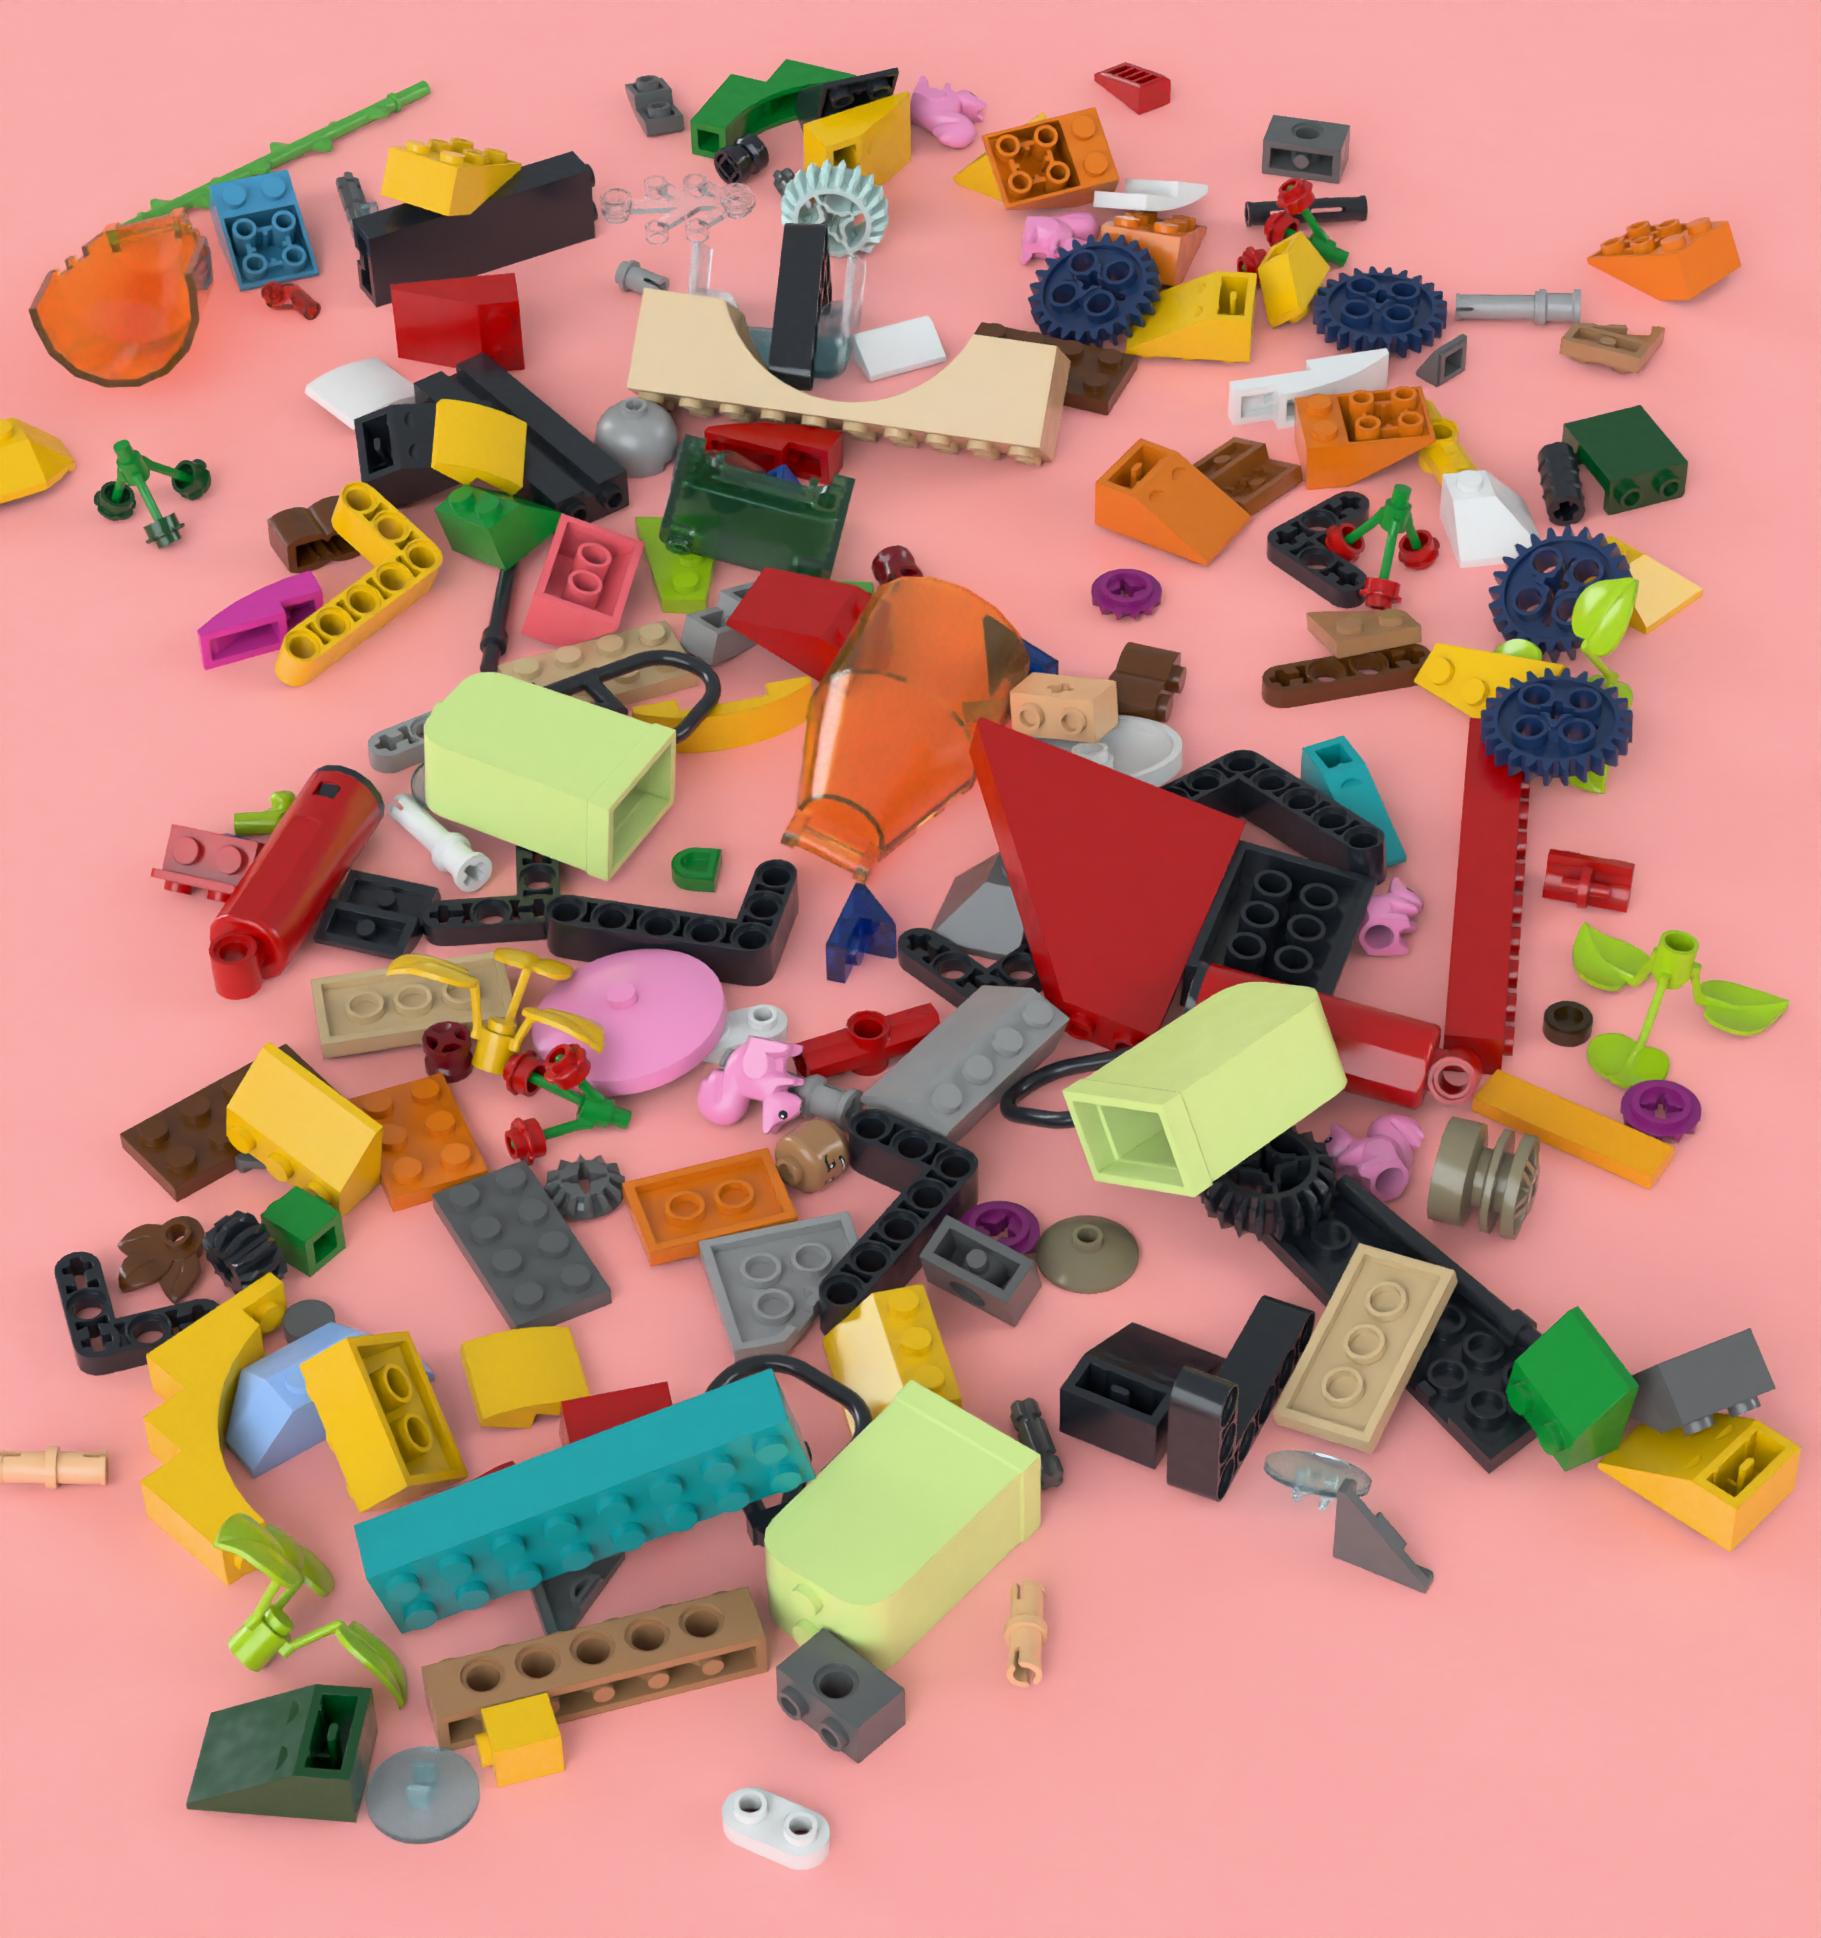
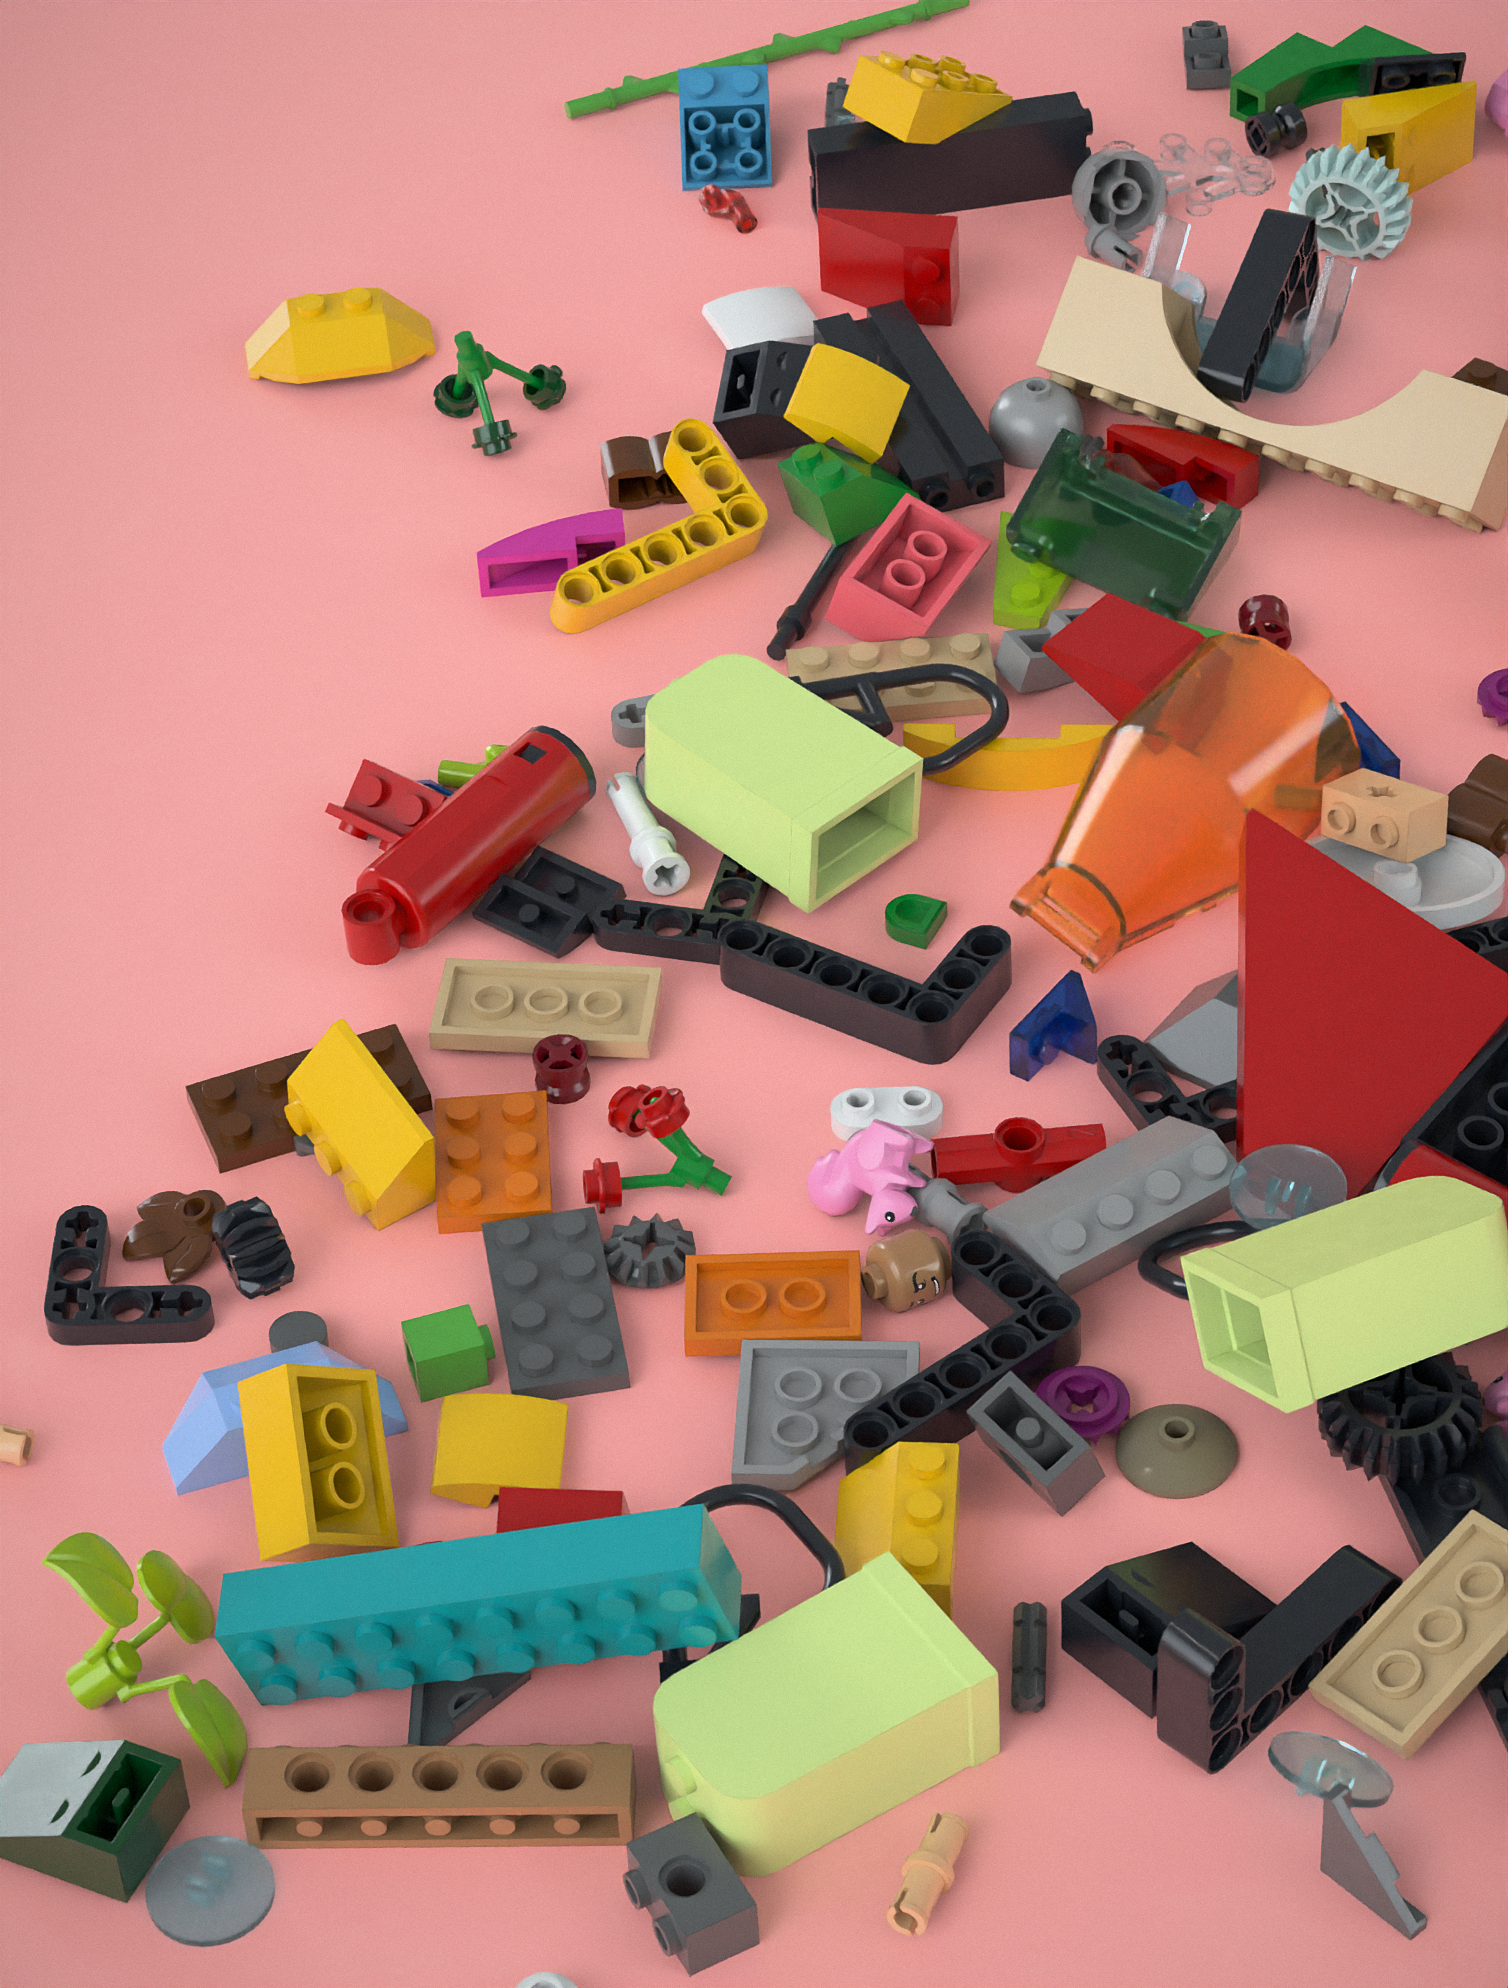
camera: 20 degrees right, 0 degrees up
clear orange windscreen [28,207,214,388] -> none
yellow arch [140,1272,287,1586] -> none
green brick [260,1186,346,1277] -> none
yellow plant [386,948,604,1075] -> none
yellow brick [474,1693,565,1788] -> none
bright pink dish [532,949,728,1096] -> none
white slope [853,315,946,382] -> none
none -> bright green brick [401,1304,495,1403]
none -> light grey cylinder [1072,147,1166,241]
none -> clear light blue piece [1229,1144,1347,1231]

